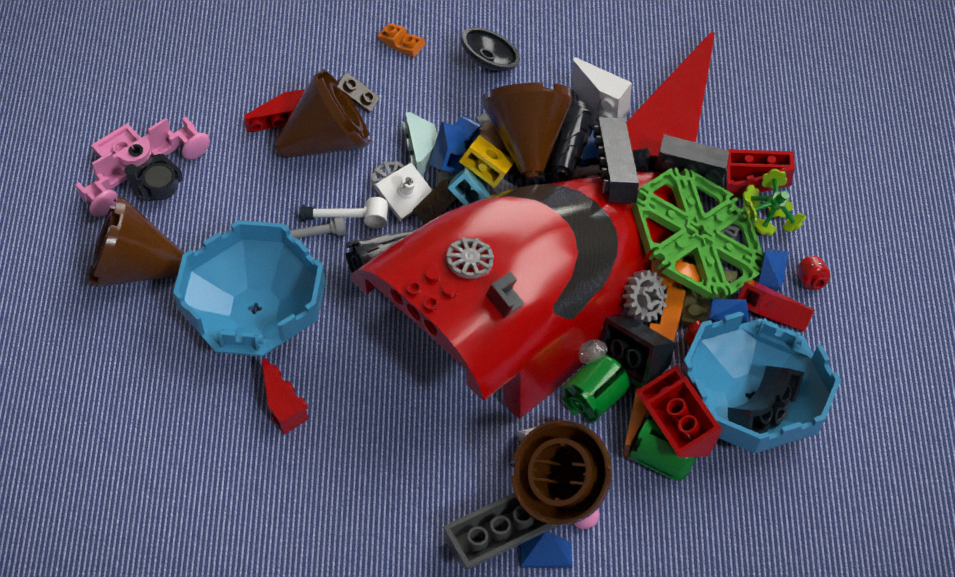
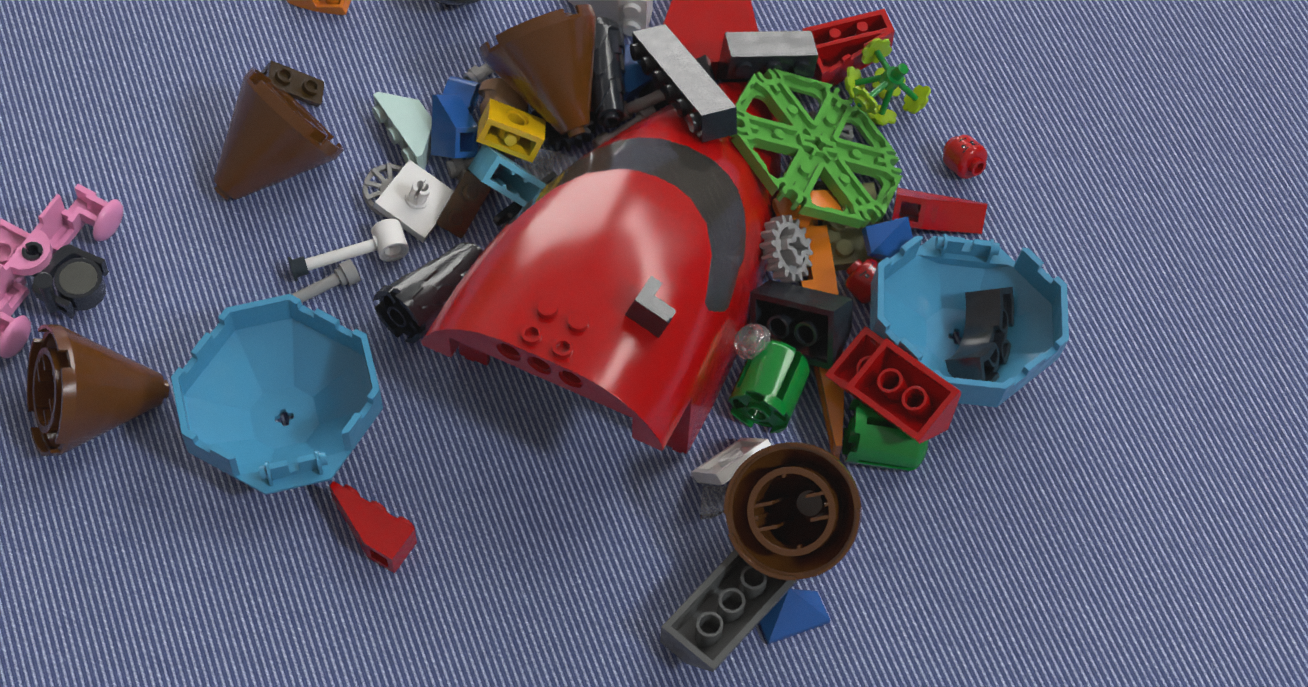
camera: 25 degrees left, 5 degrees up
red slope [244,89,305,133] -> none
light grey wheel [446,237,494,279] -> none
blue slope [759,248,789,291] -> none

